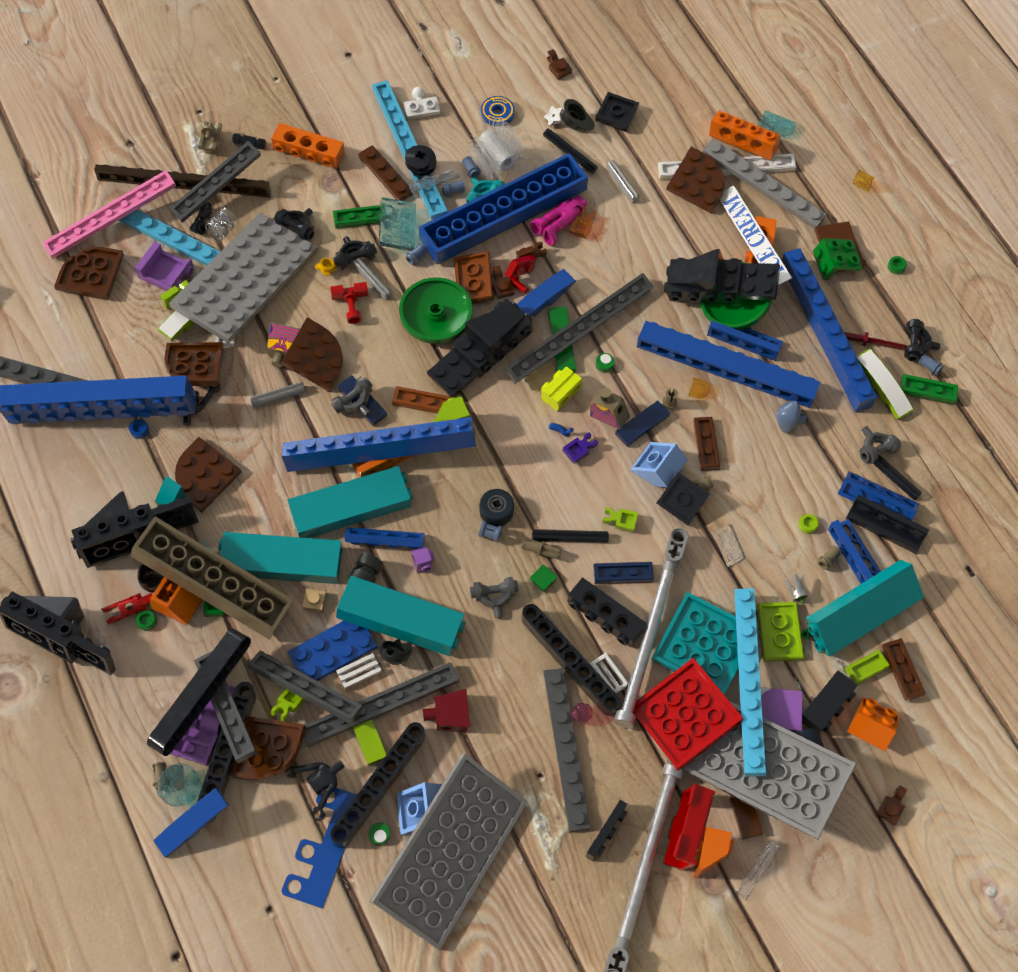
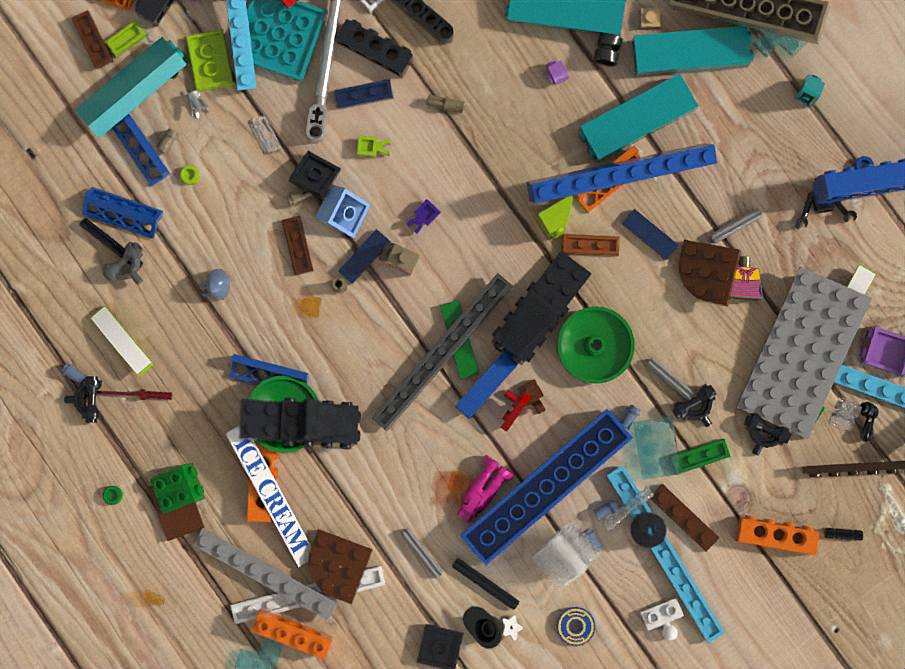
camera: 175 degrees right, 20 degrees up
black wedge [70,491,199,568] -> none
lime plate [160,280,189,310] -> none
reddish brown plate [164,342,223,386] -> none
dark grey plate [169,141,261,223] -> none
reddish brown plate [175,437,242,512] -> none
dark tan hips [198,121,222,154] -> none
yellow plate [315,258,337,276] -> none
red bar [330,282,368,324] -> none
dark grey piece [331,376,373,417] -> none
blue plate [345,527,425,549] -> none
dark orange tile [454,251,494,304] -> none
teal piece [466,177,505,203] -> none
dark grey piece [470,577,519,618] -> none
black wheel [479,489,514,527] -> none
sand blue bush [479,520,503,542] -> none
reddish brown plate [516,242,547,259] -> none
green tile [530,565,557,592] -> none
black axle [532,529,609,543] -> none
neon yellow brick [541,367,583,411] -> none
blue piece [549,423,574,437] -> none
green tile [595,353,614,372] -> none
blue brick [636,320,820,408] -> none
blue brick [782,248,877,413] -> none
black fence [846,494,929,554] -> none
green plate [900,374,958,404] -> none

